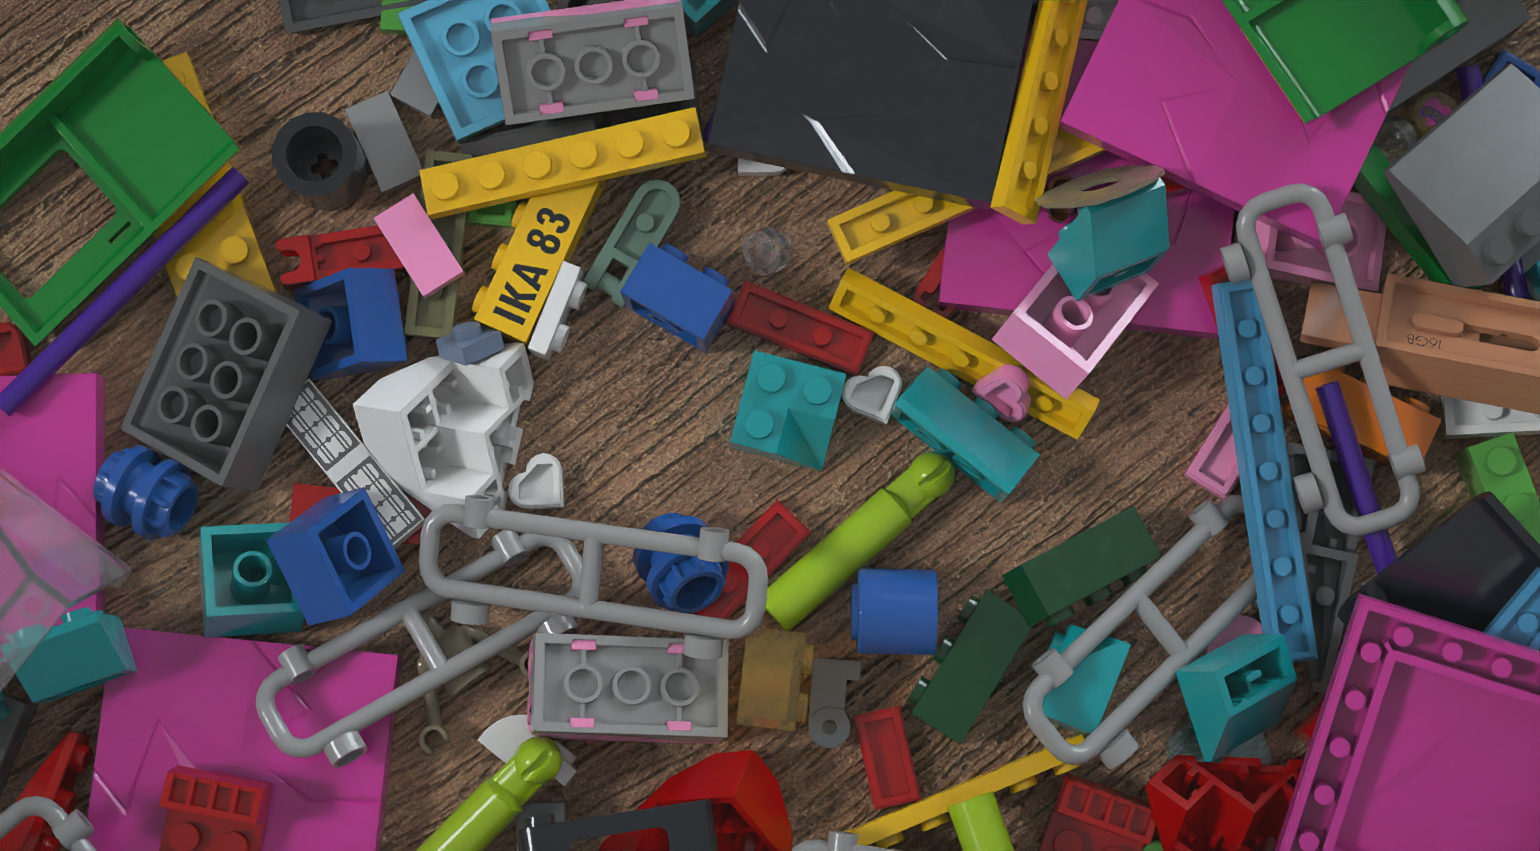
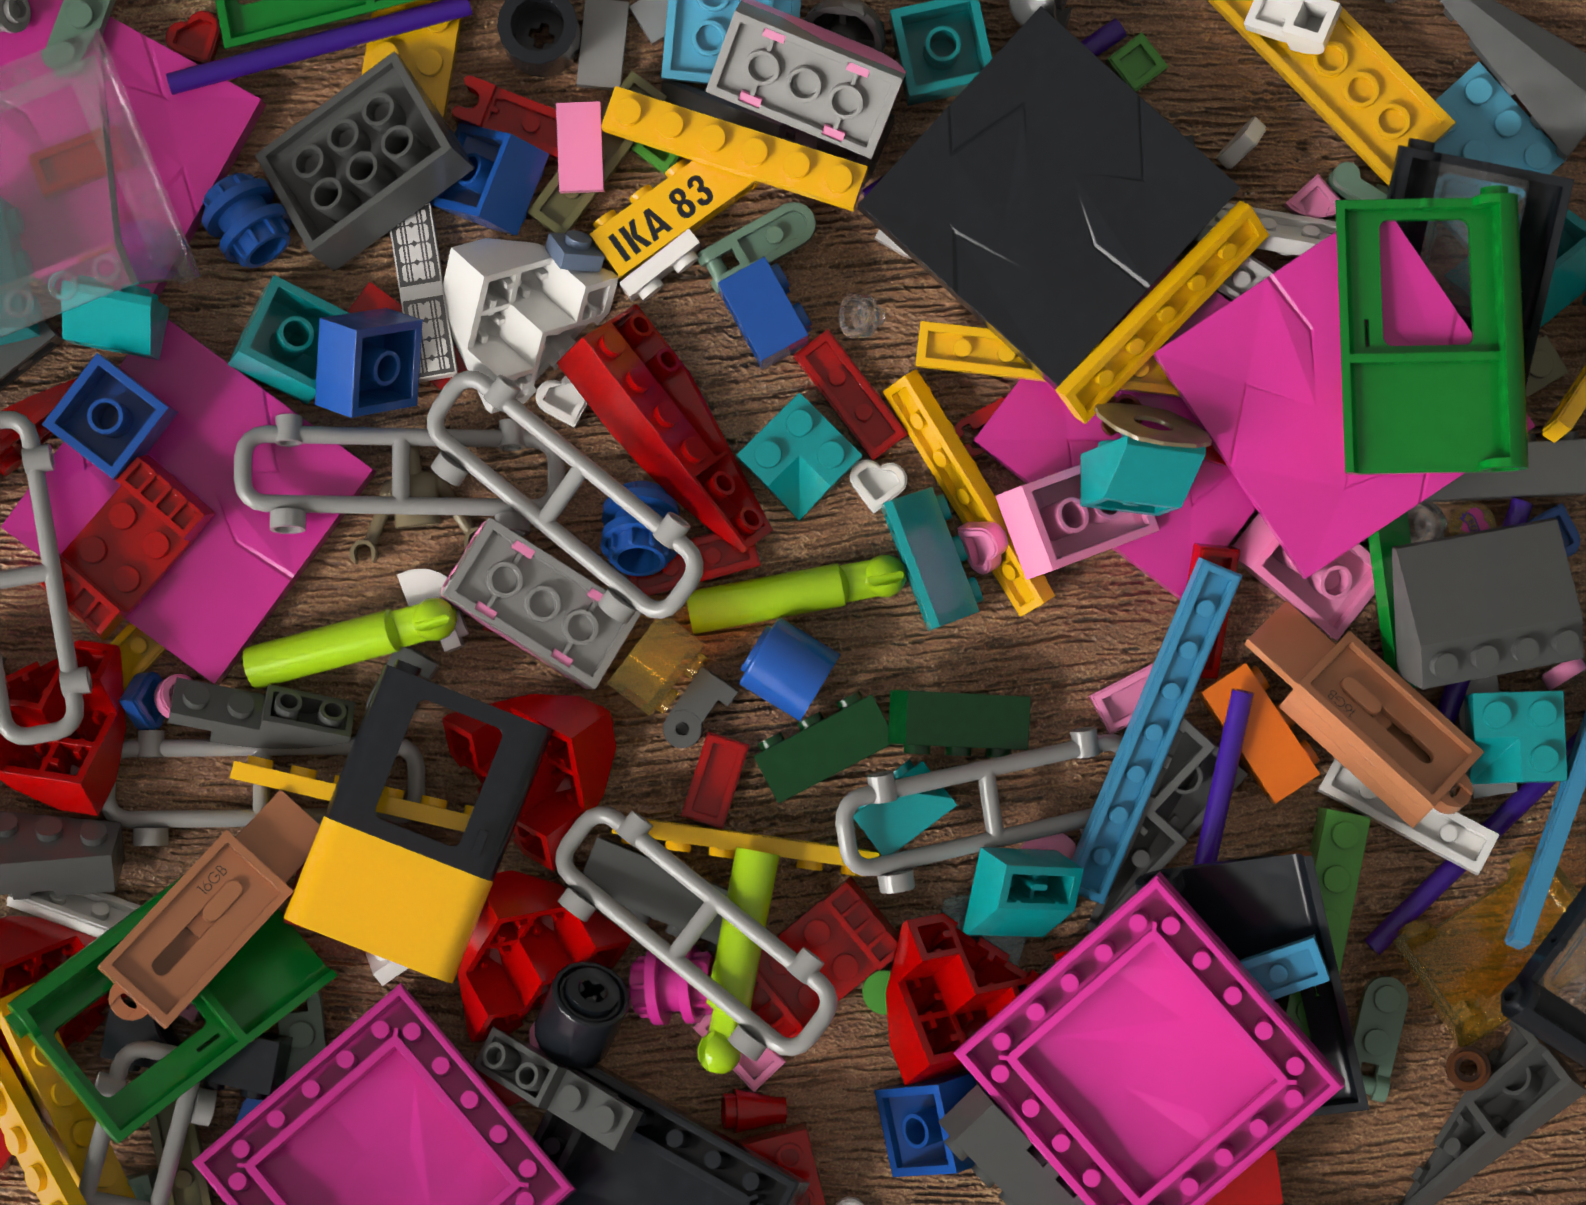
camera: 30 degrees right, 5 degrees up
light grey bar [1220,183,1426,536] -> none
none -> blue brick [42,353,179,480]
none -> red wedge [556,303,773,553]

